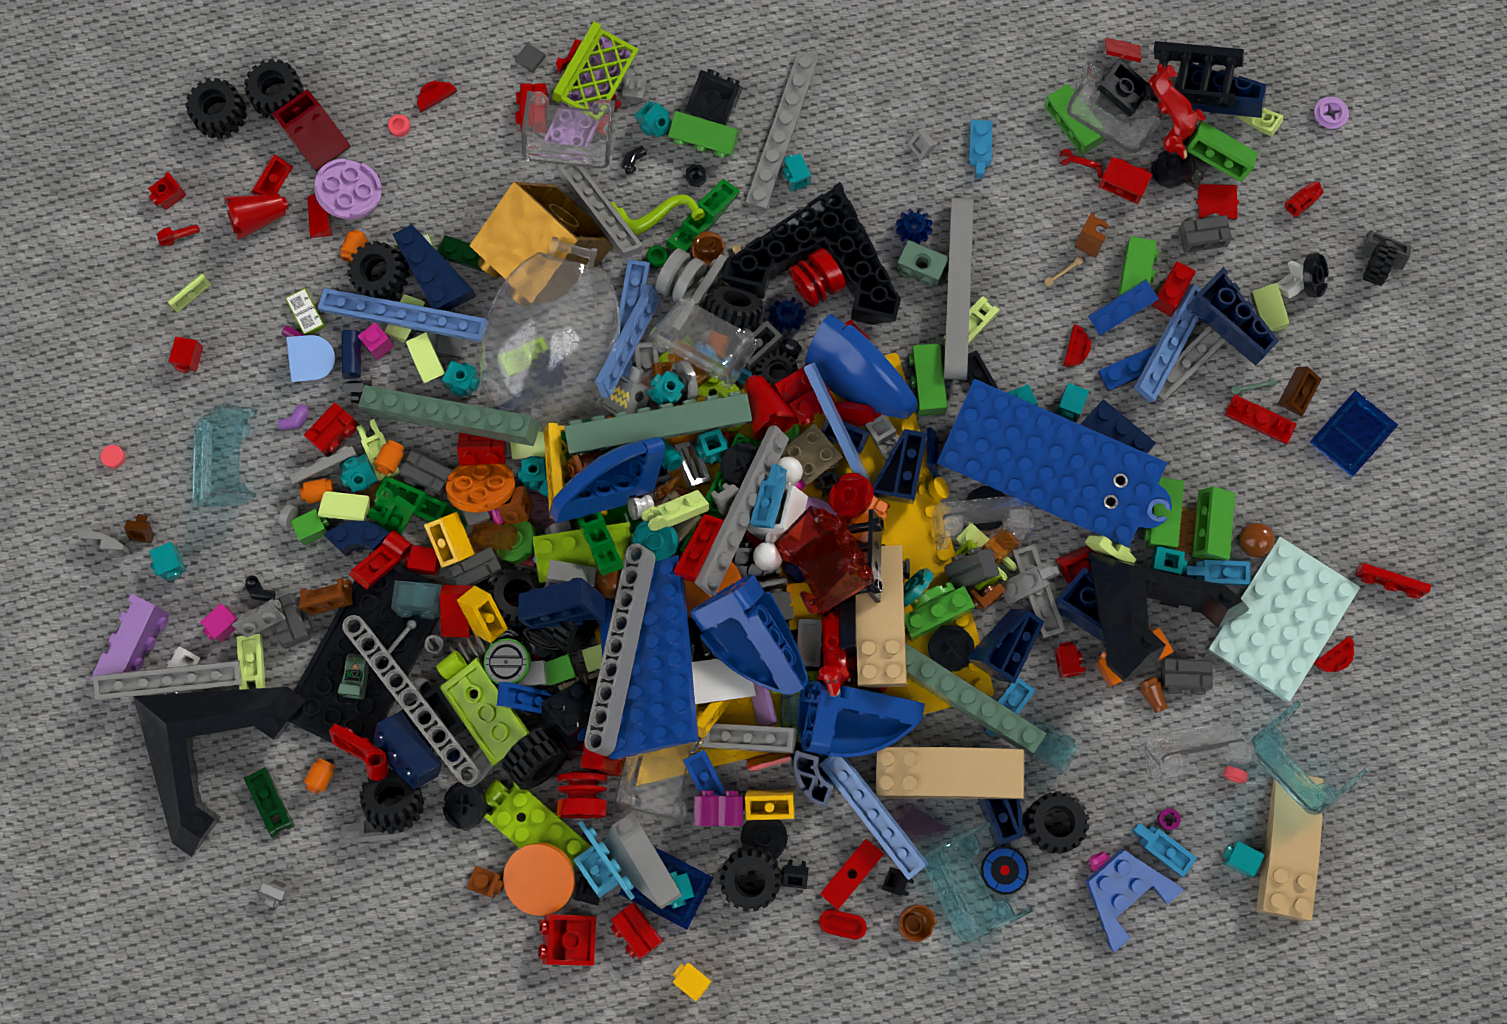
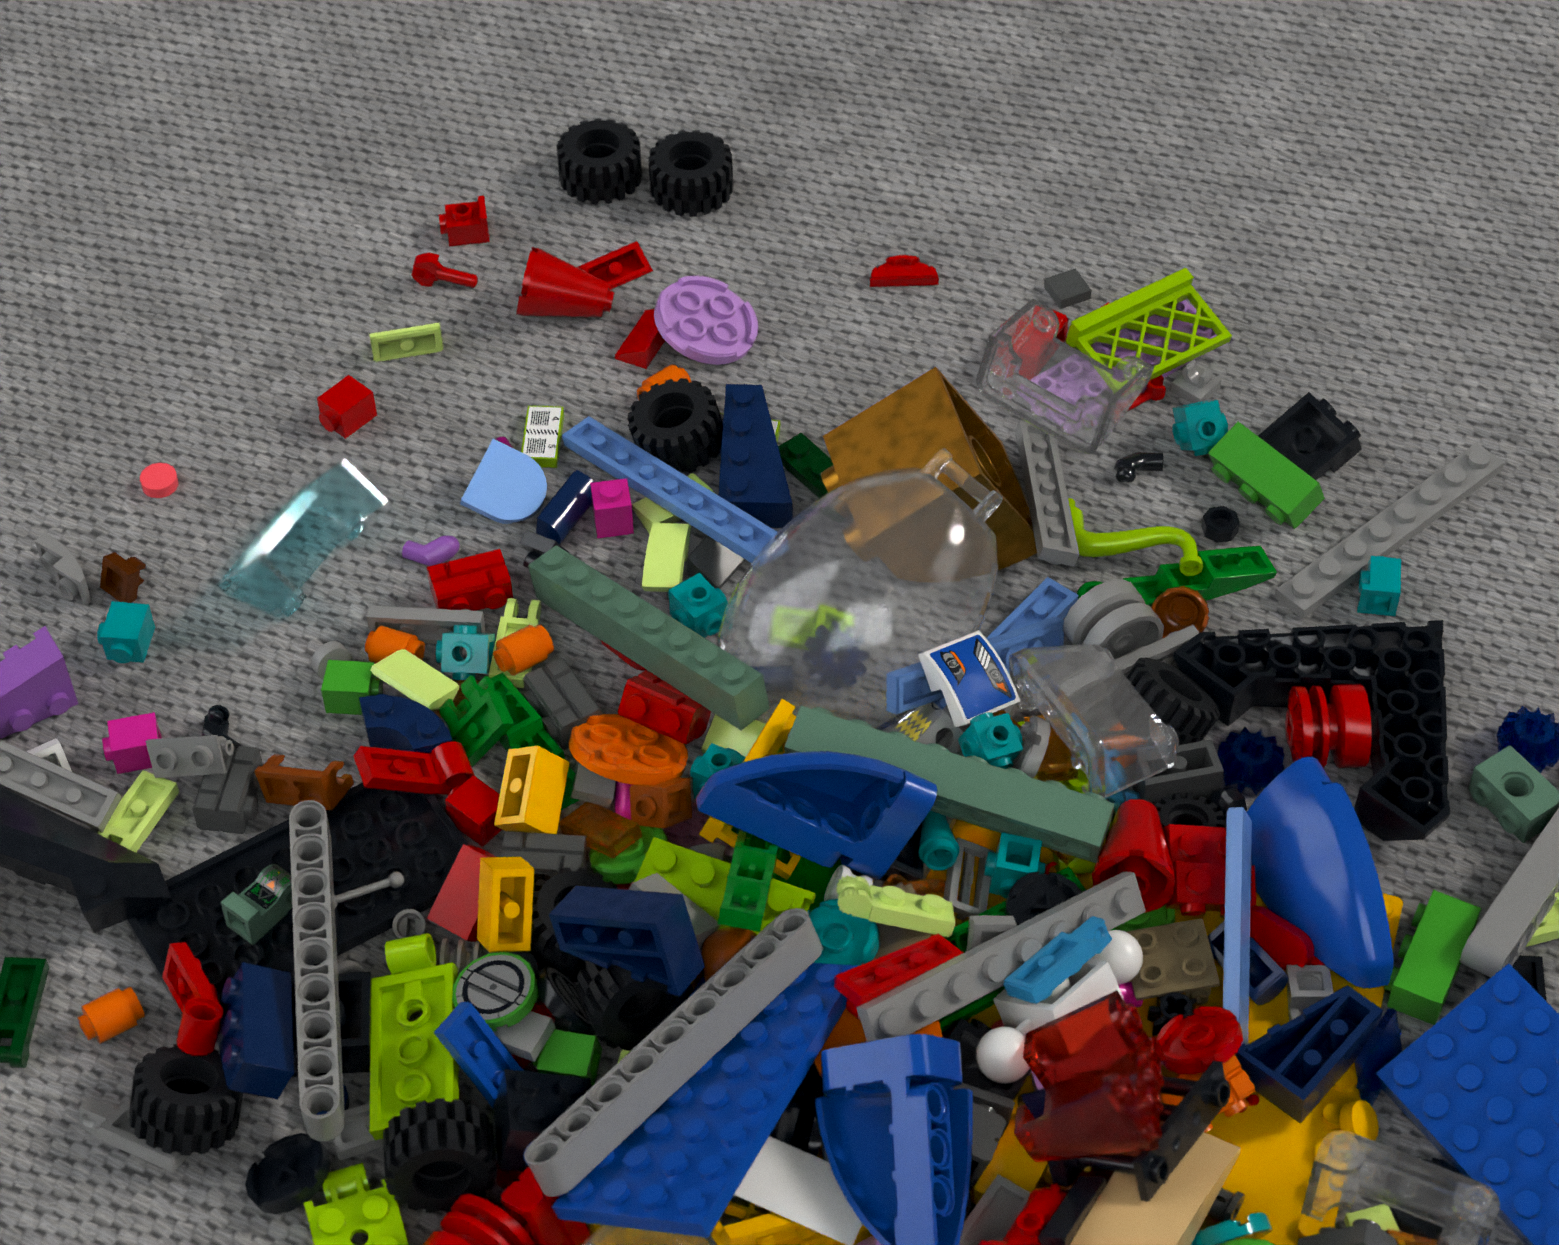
camera: 30 degrees right, 25 degrees down
dark red slope [272,89,351,172] -> none
coral tile [388,114,410,137] -> none
clear light blue brick [391,580,443,619] -> none
none -> slope [918,631,1020,727]

